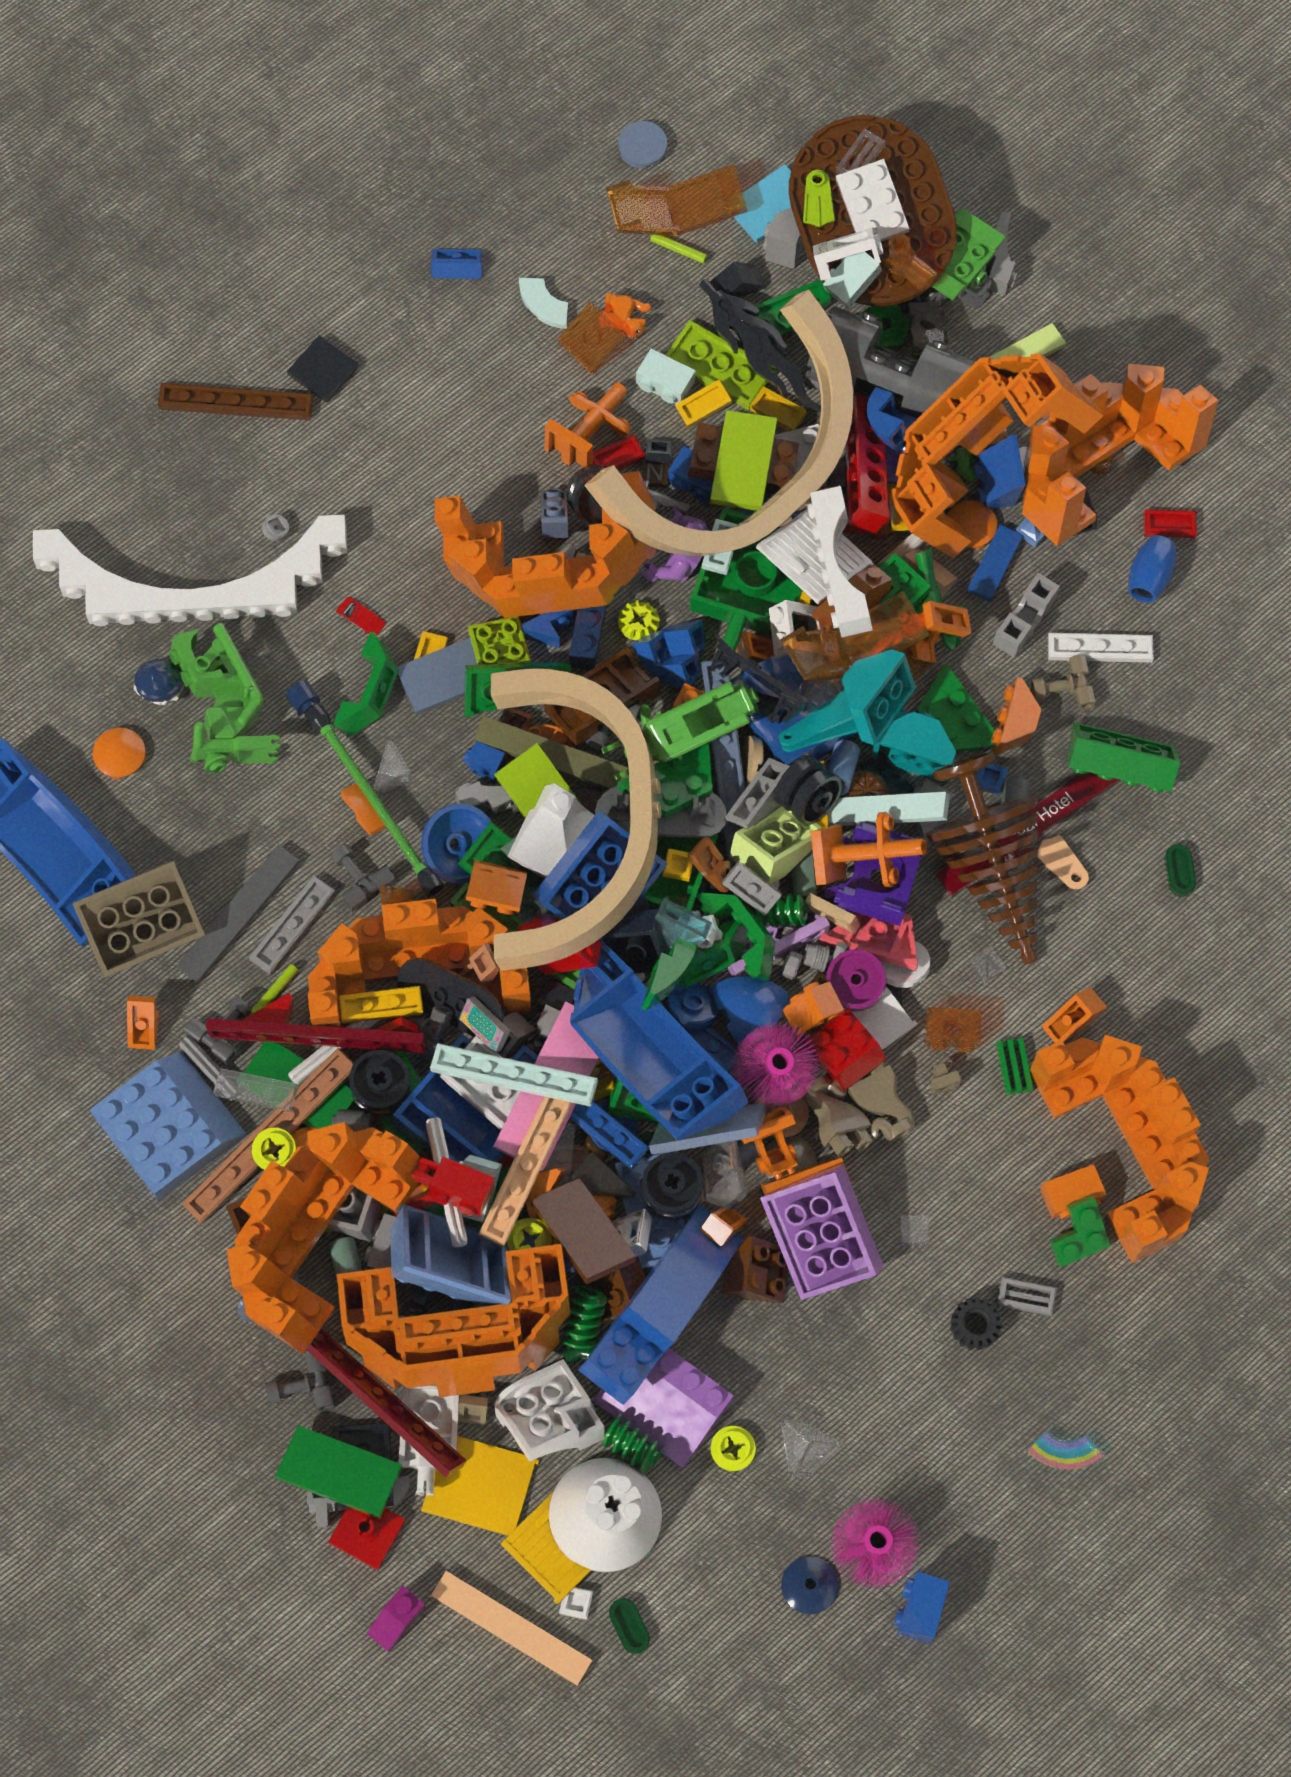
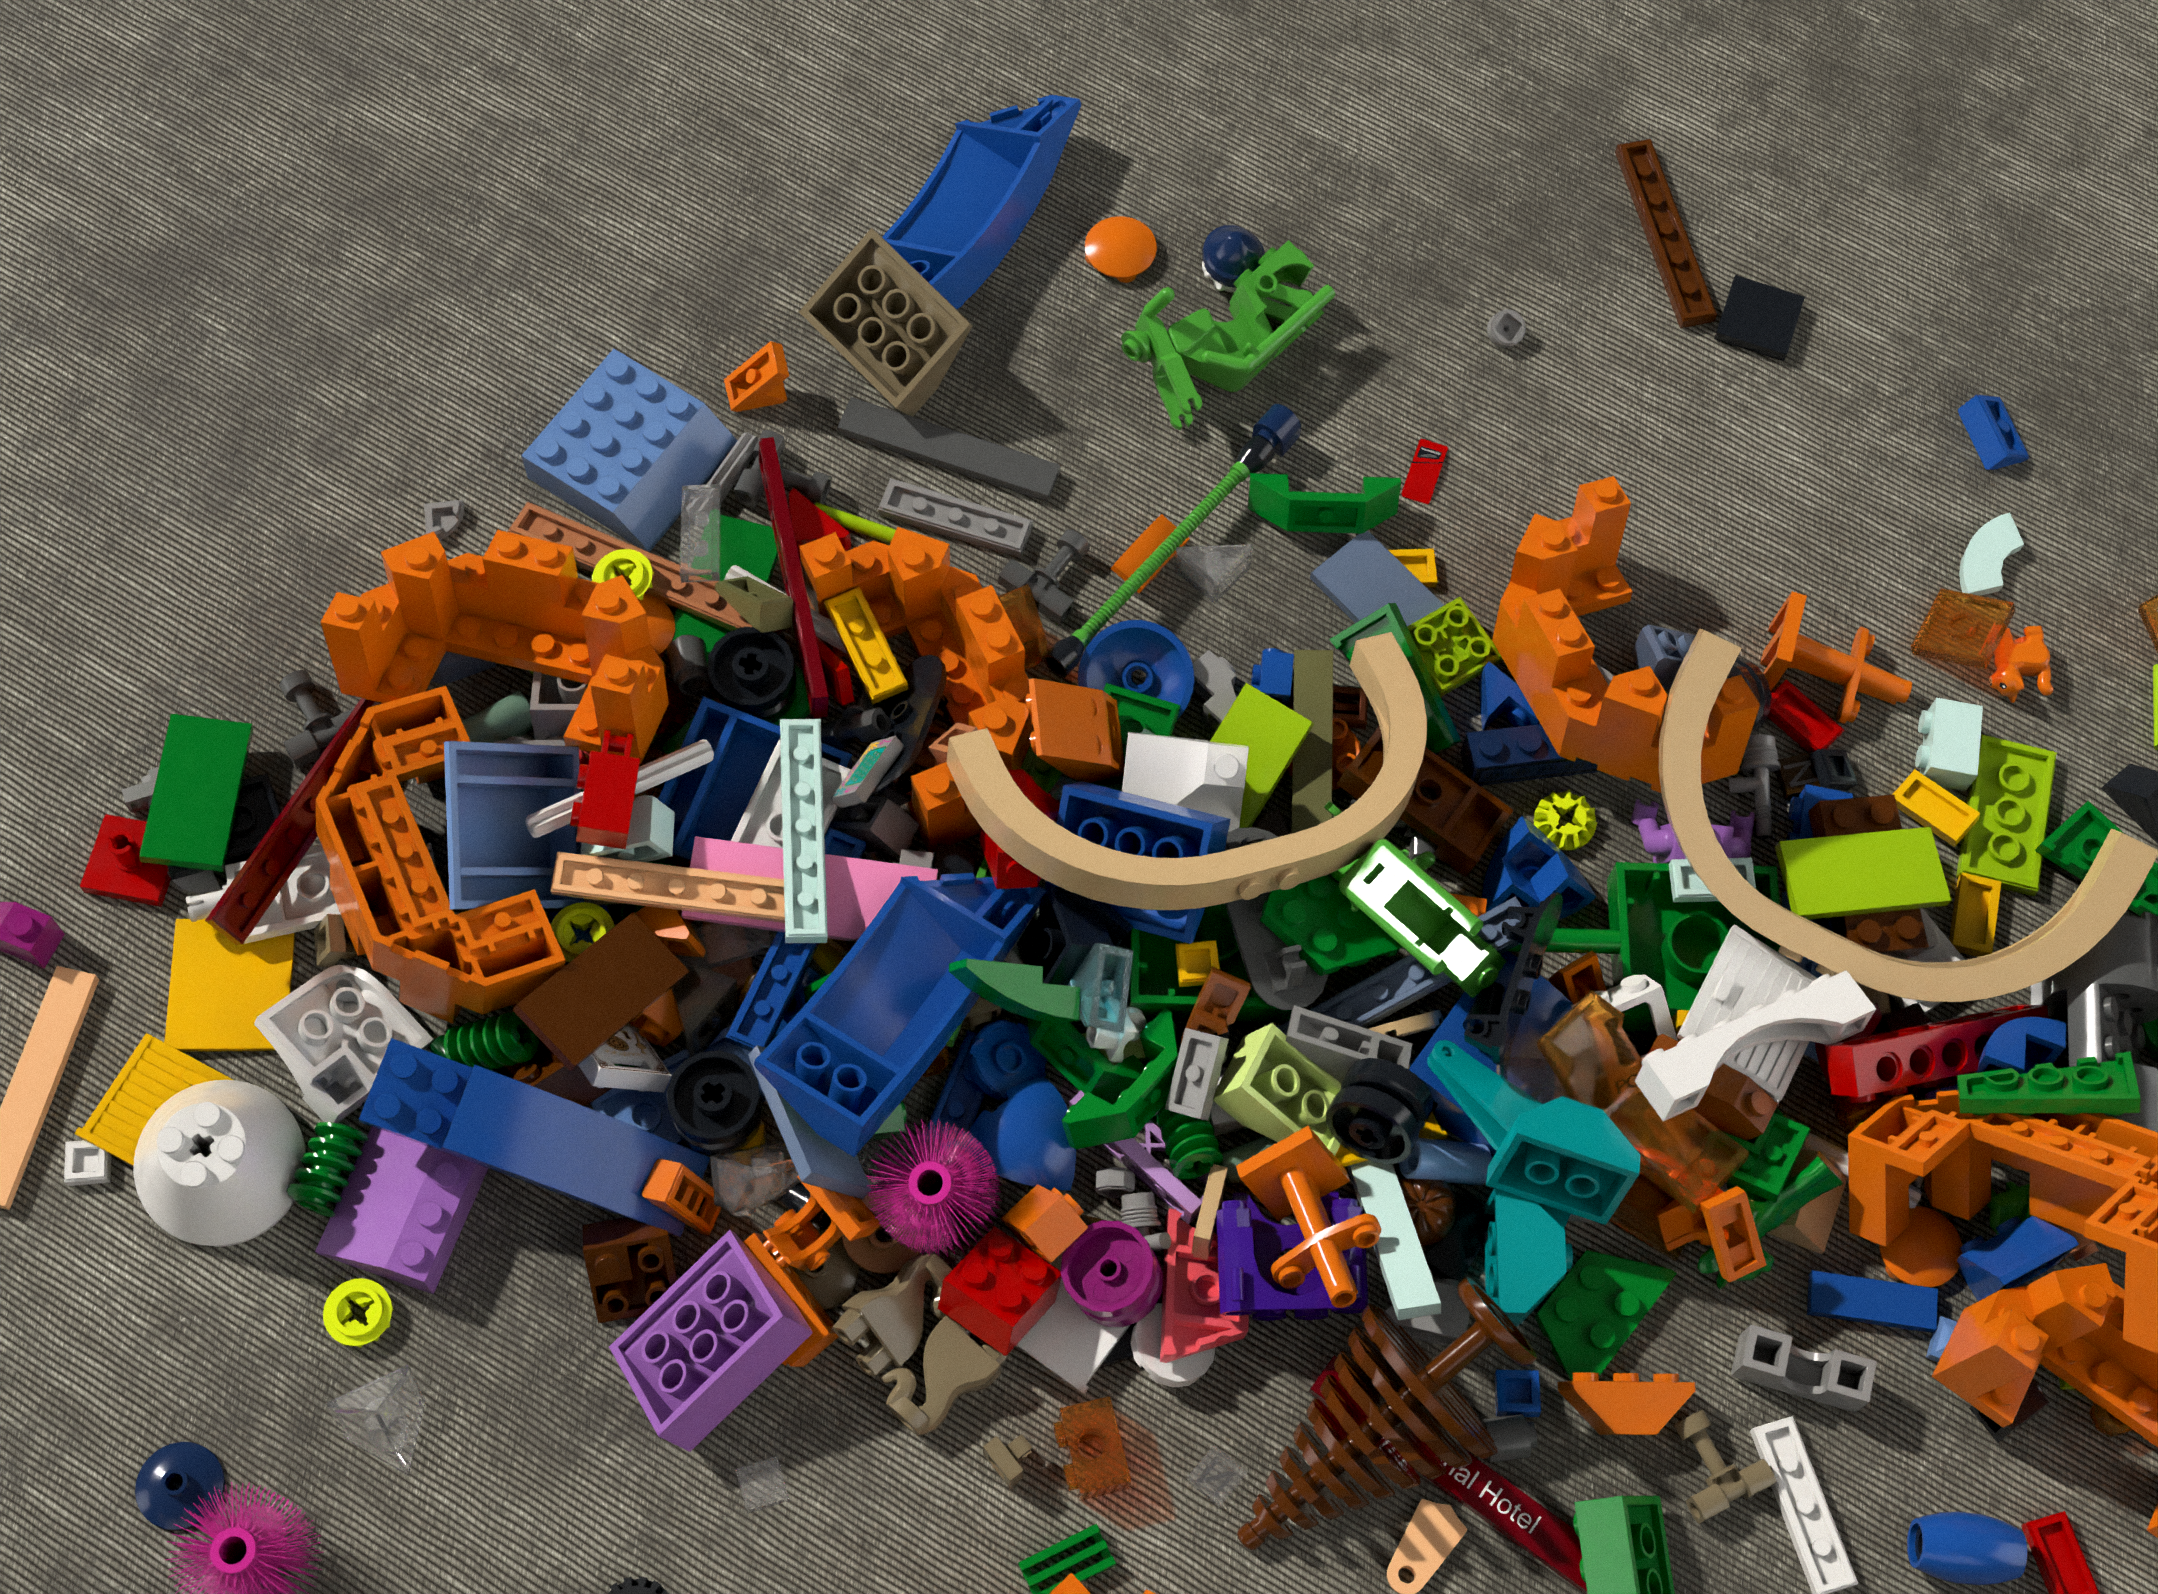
camera: 70 degrees right, 5 degrees down
white arch [33,515,347,626] -> none
dark green tile [609,1598,650,1655] -> none
black piece [699,279,821,412] -> none
none -> light grey tile [424,500,464,541]
none -> olive slope [715,576,793,633]
none -> green wing [1957,1051,2141,1116]

